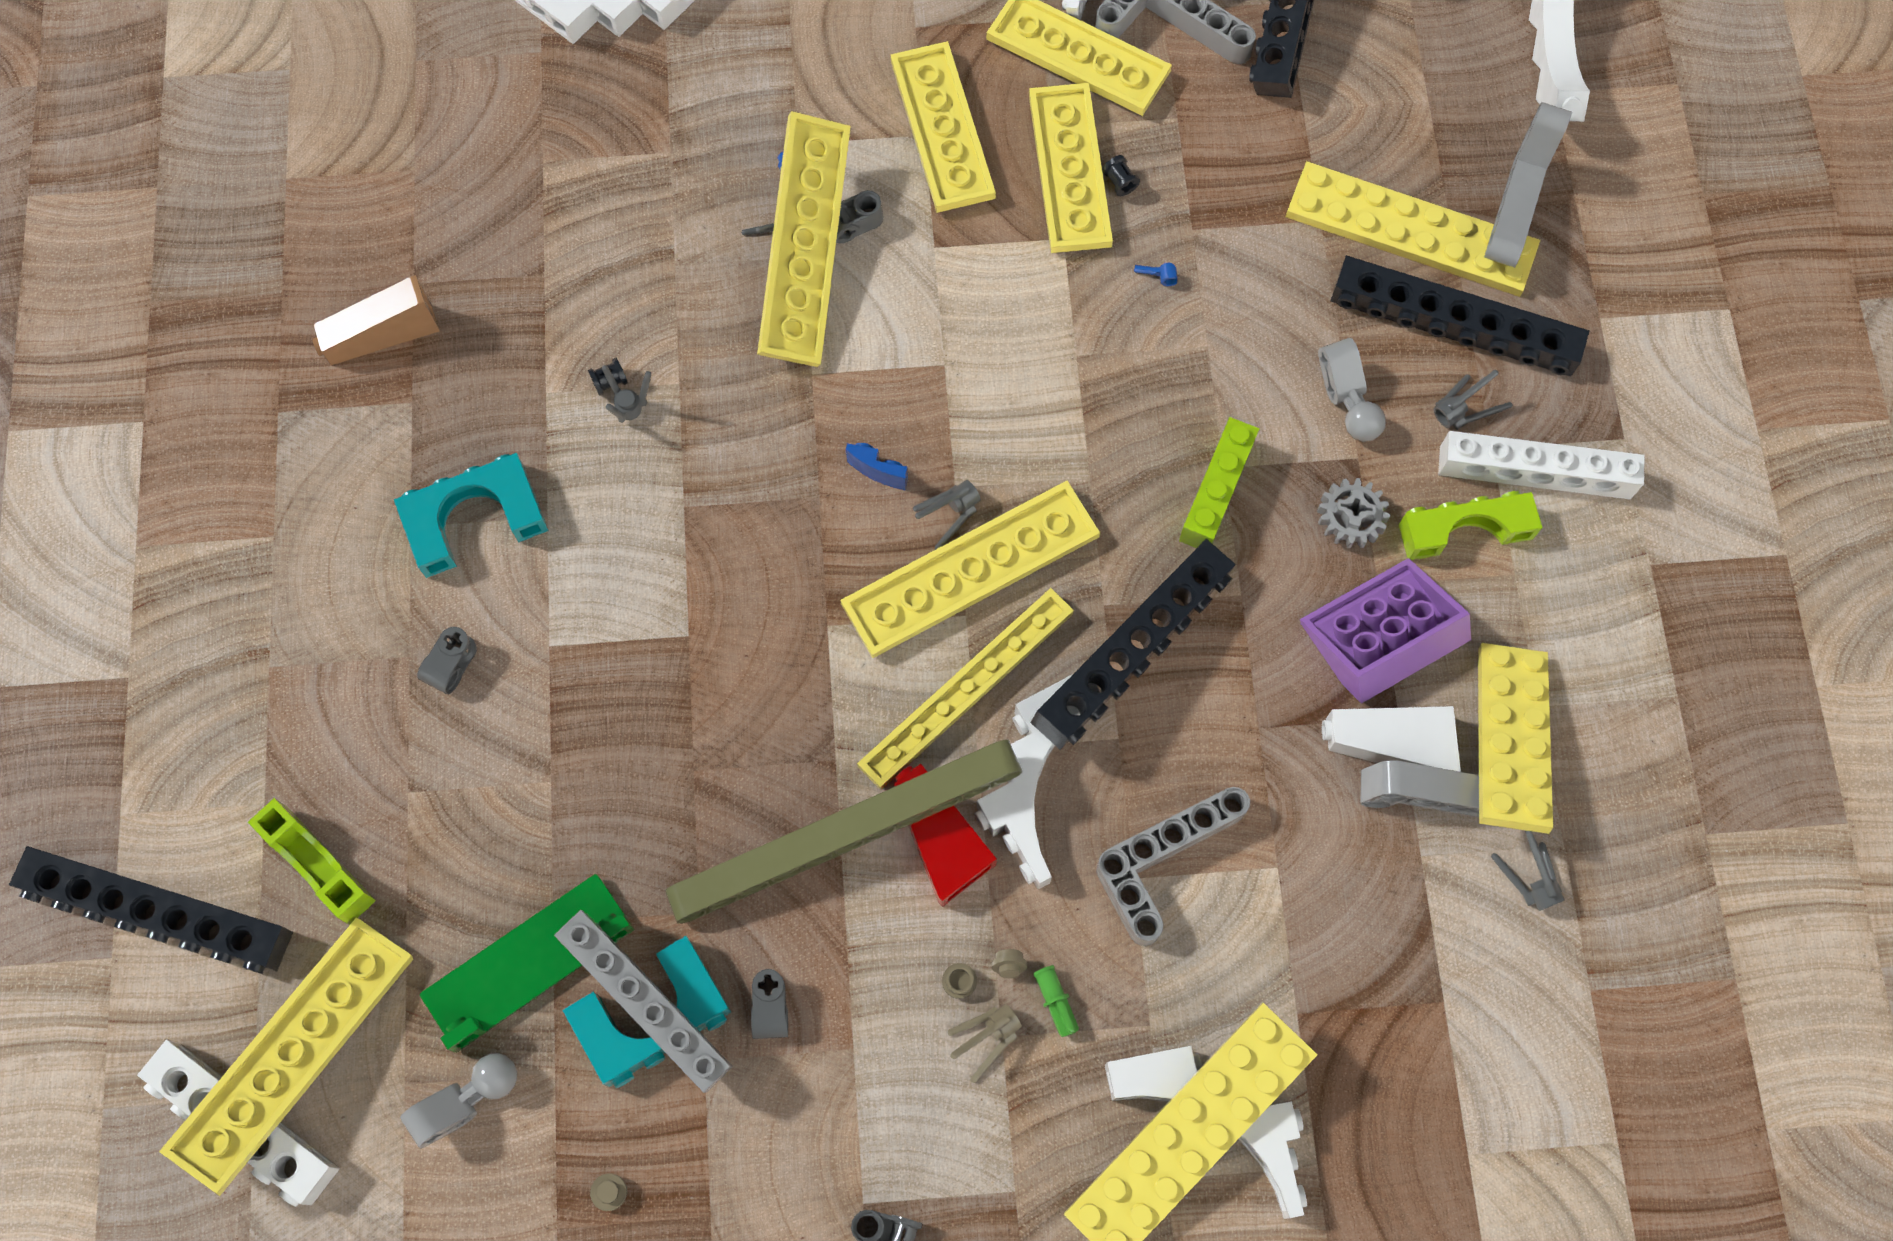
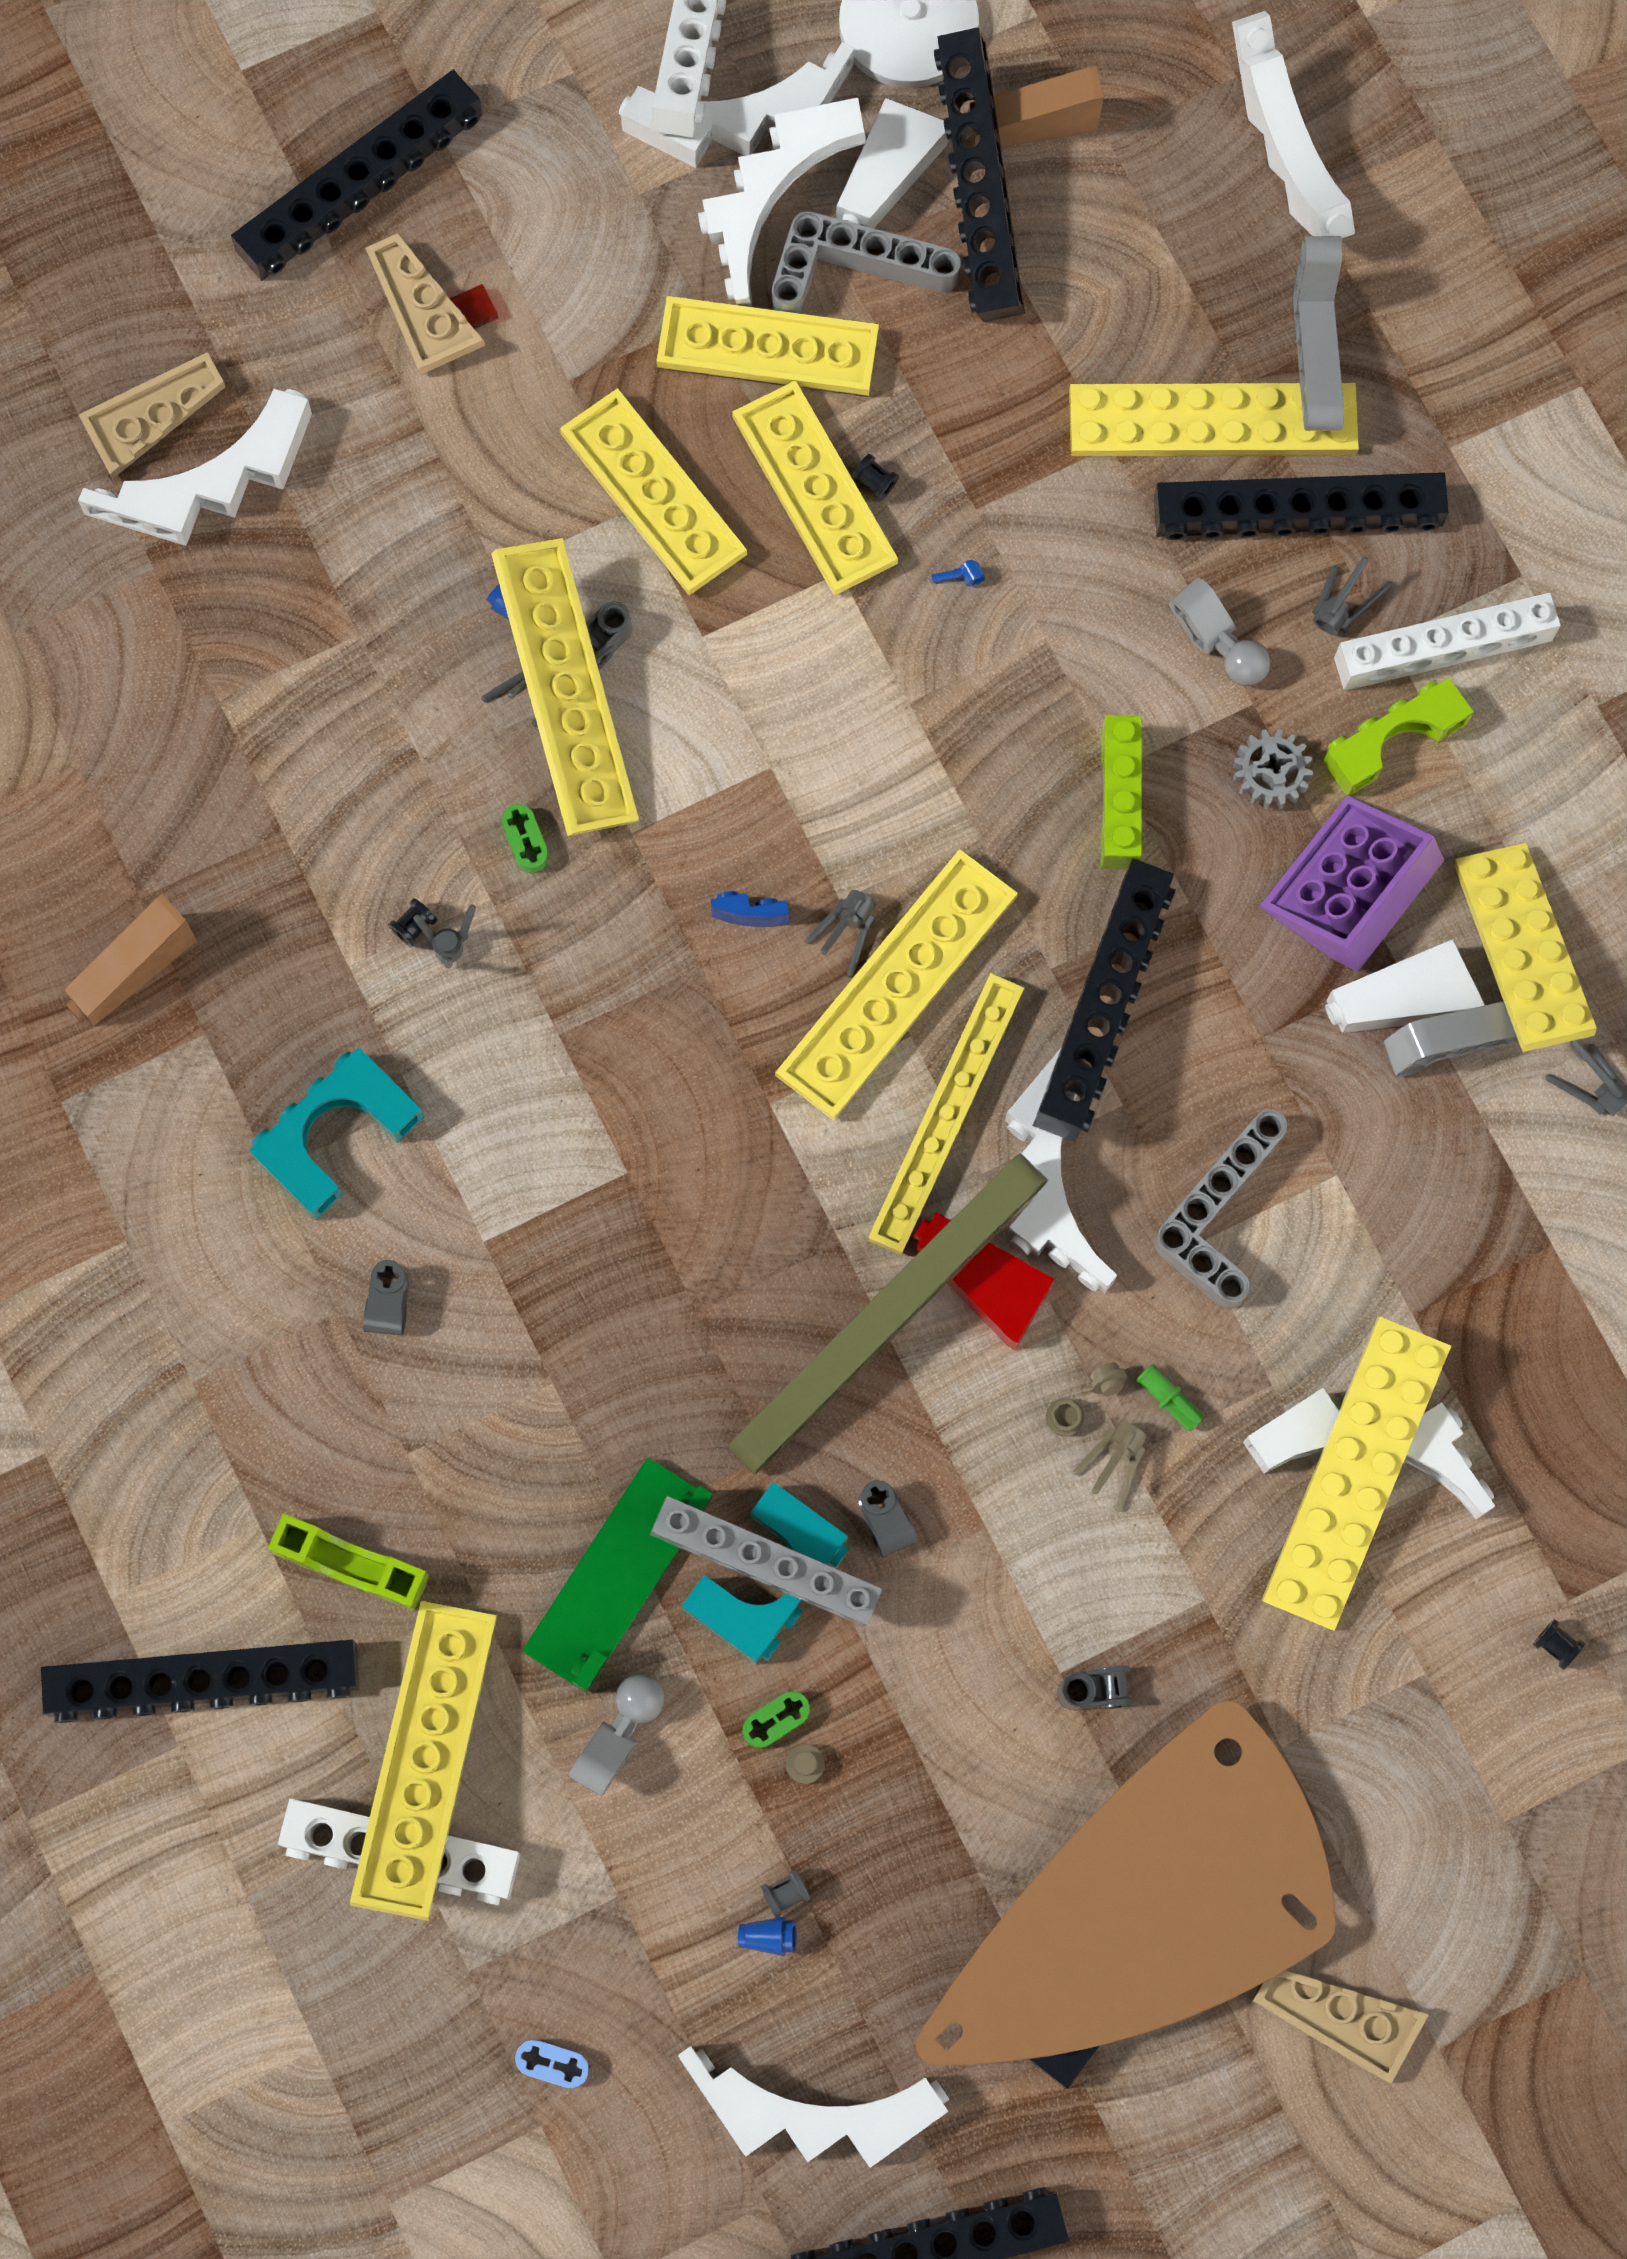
camera: 25 degrees left, 5 degrees up
none -> bright green beam [502,804,548,874]
none -> bright green beam [743,1691,810,1749]

